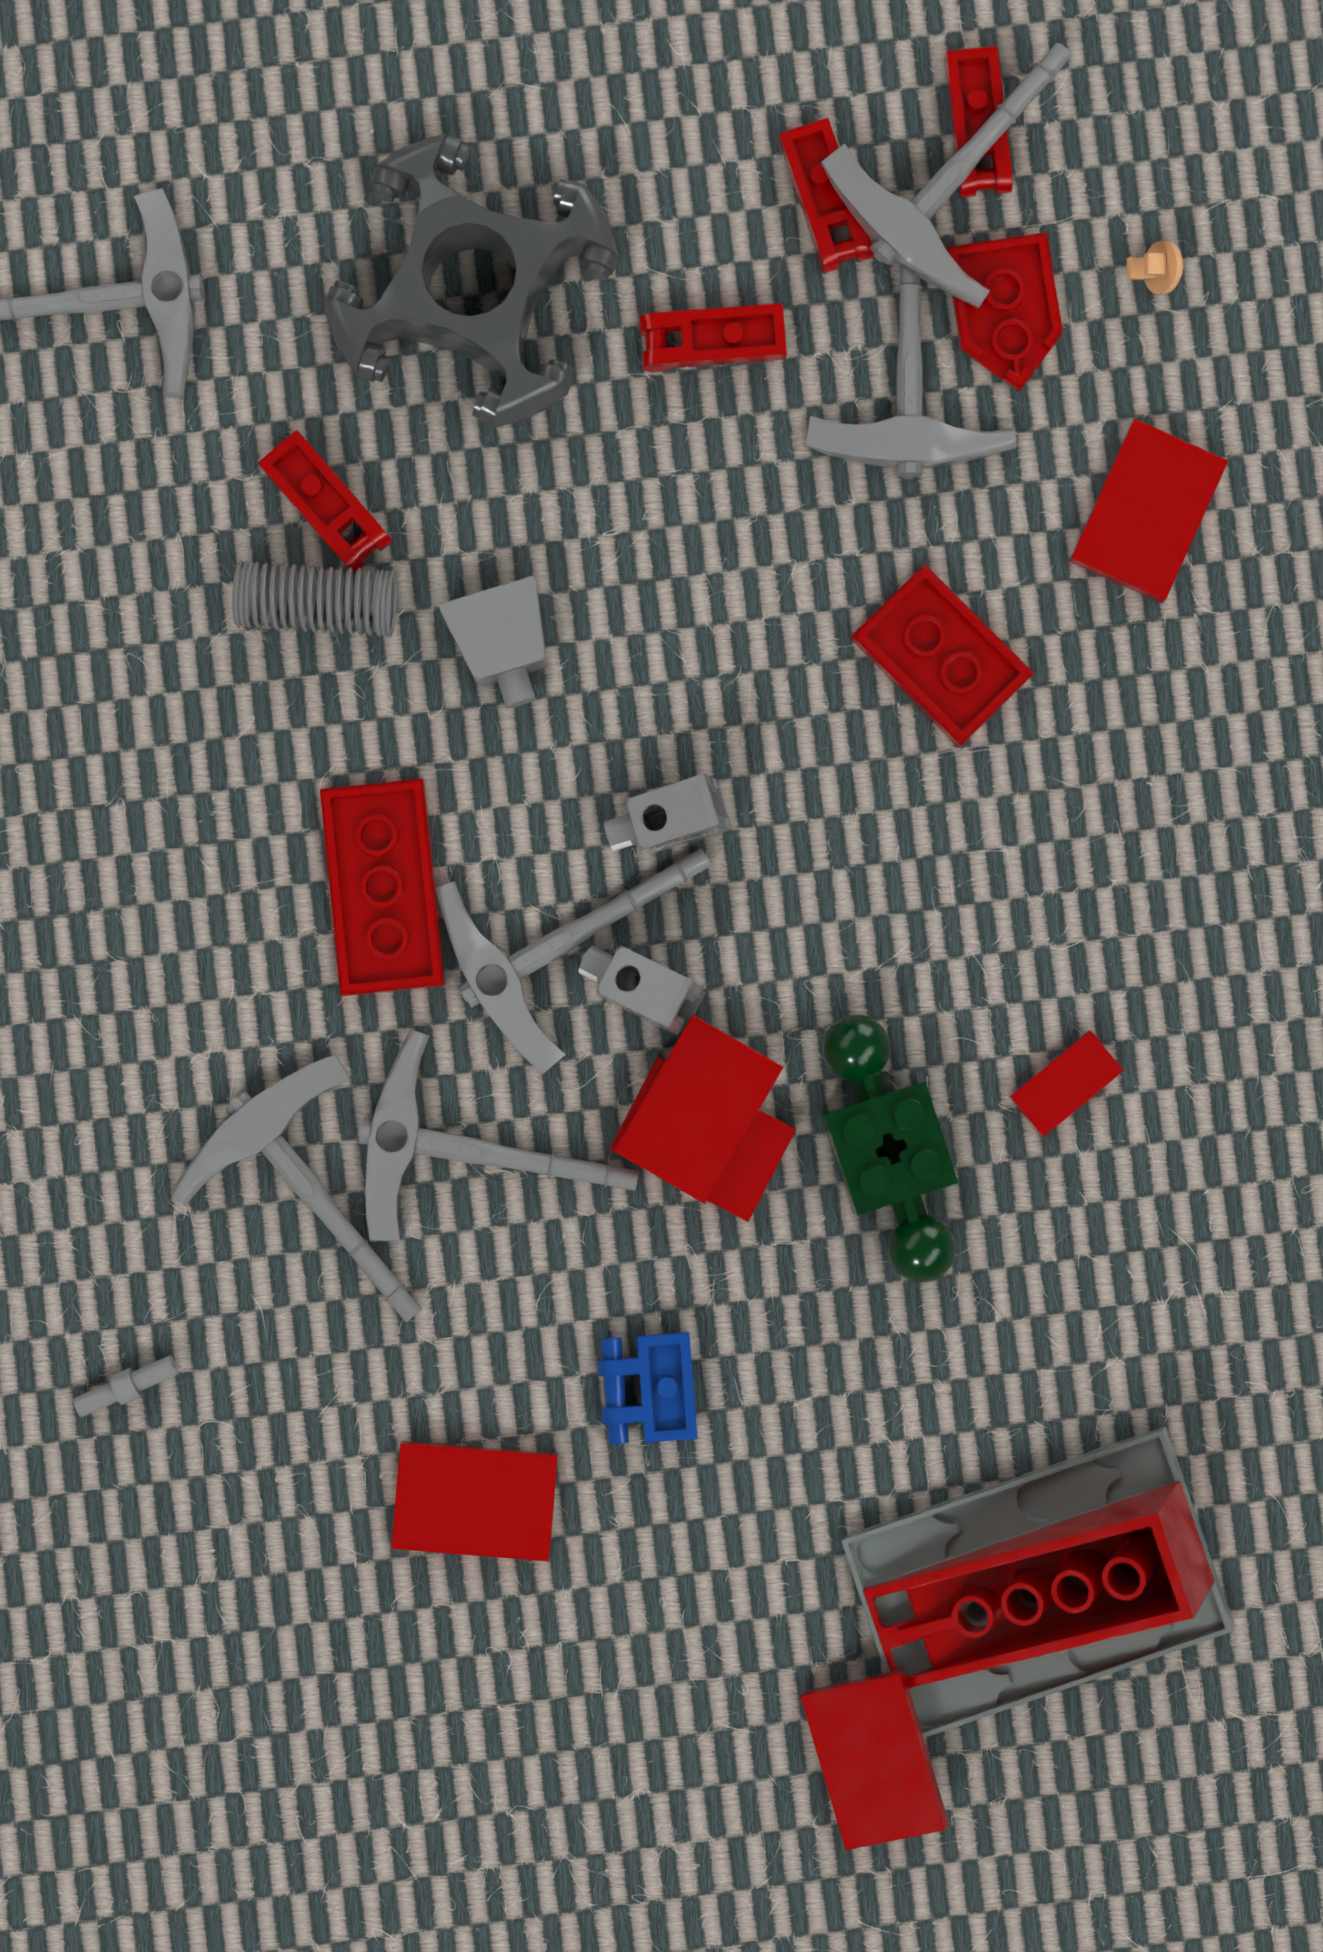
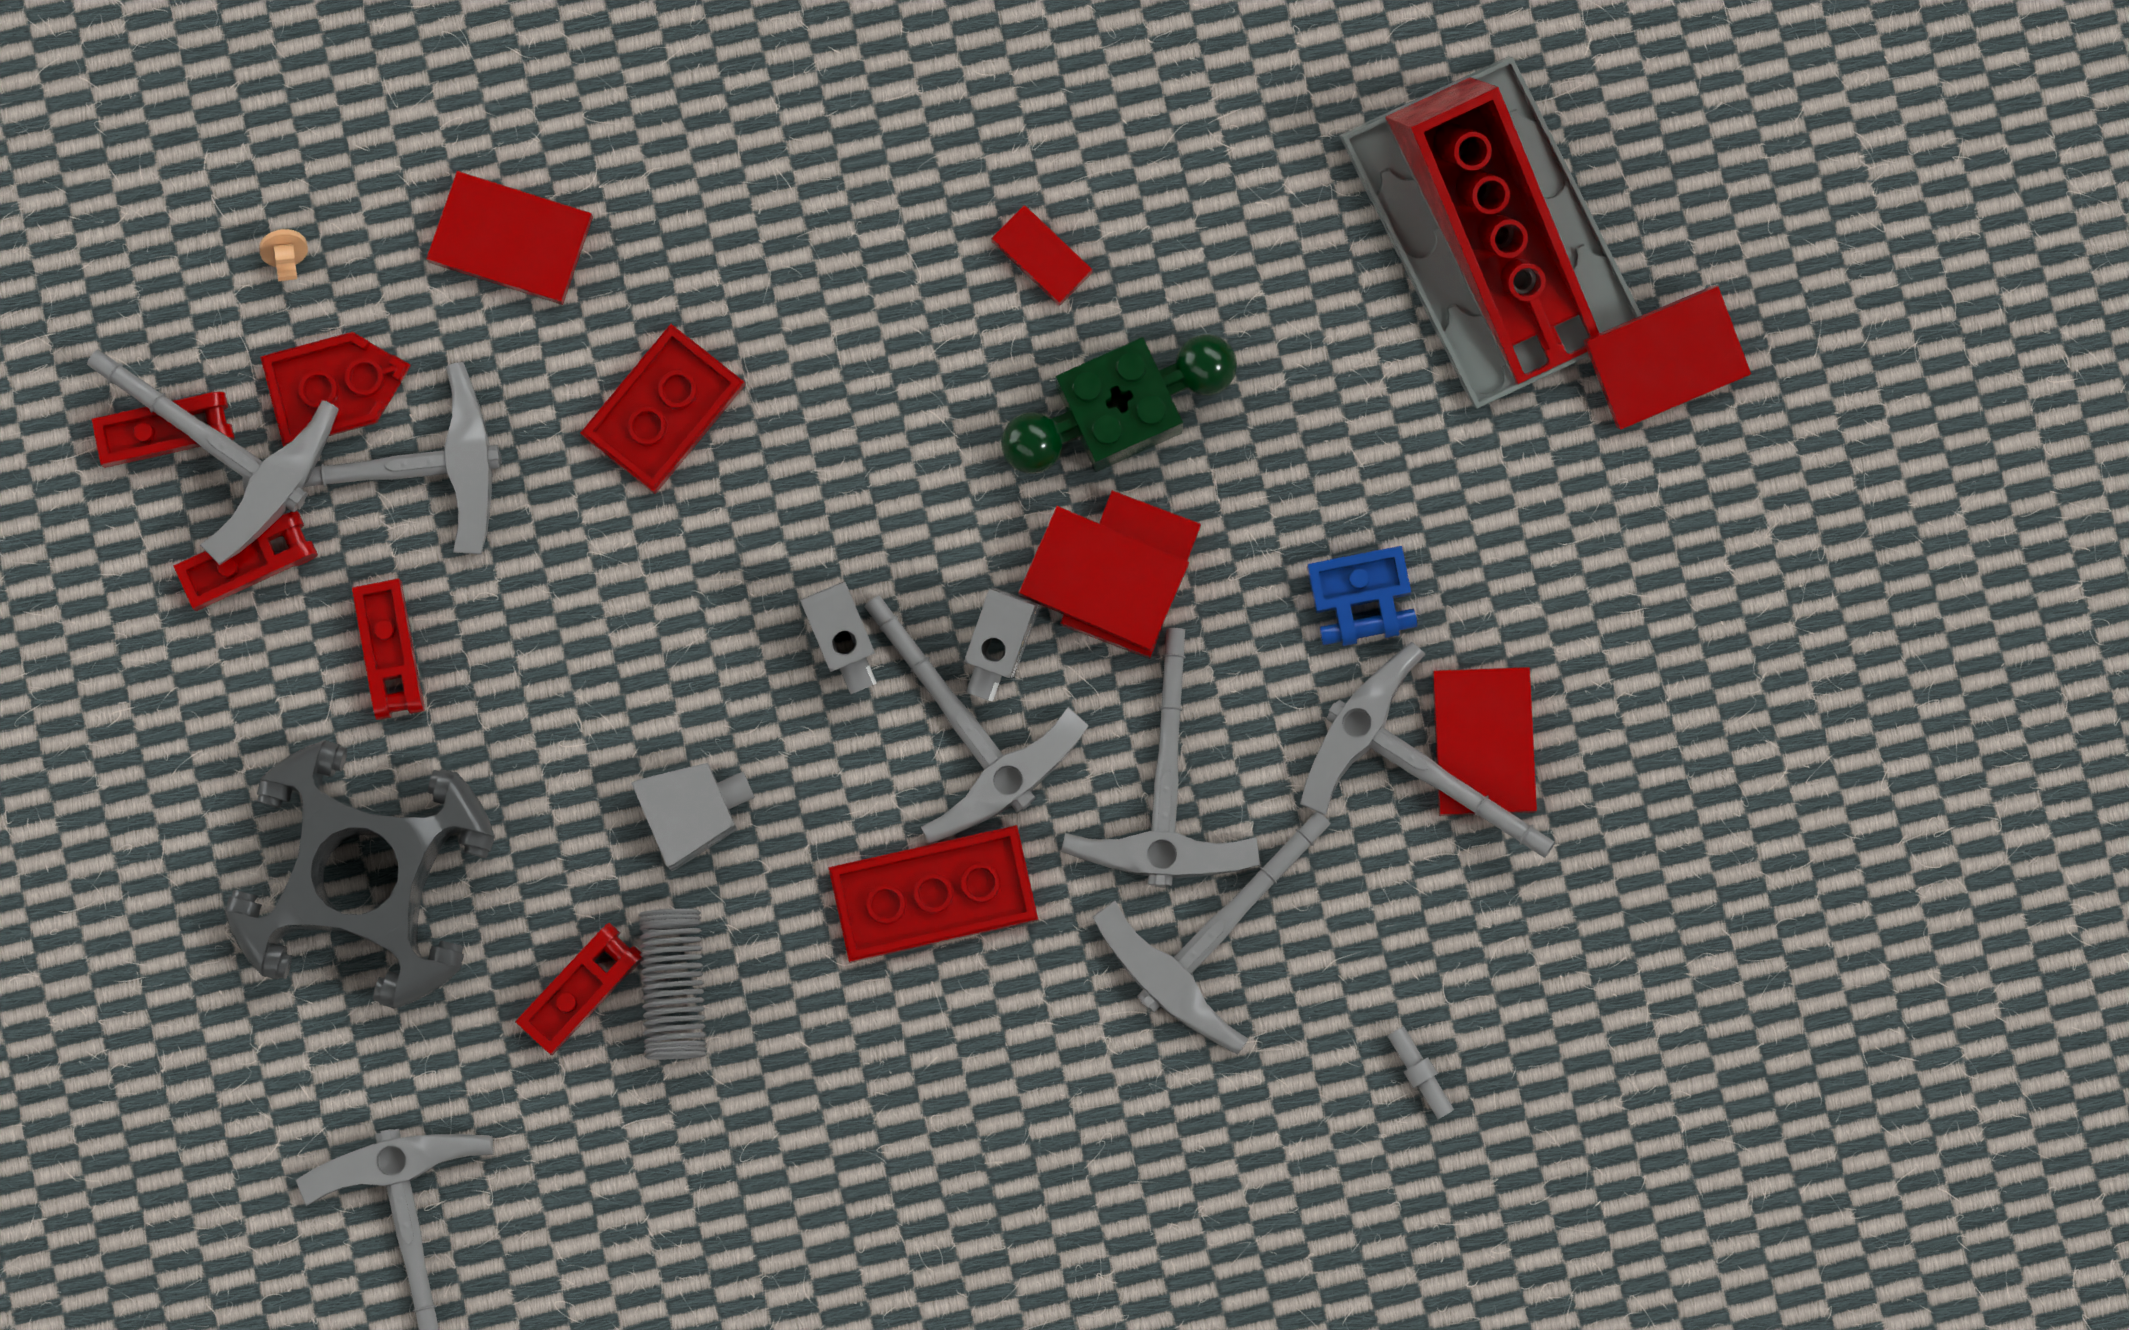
camera: 90 degrees left, 5 degrees down
none -> light grey piece [1300,642,1555,858]

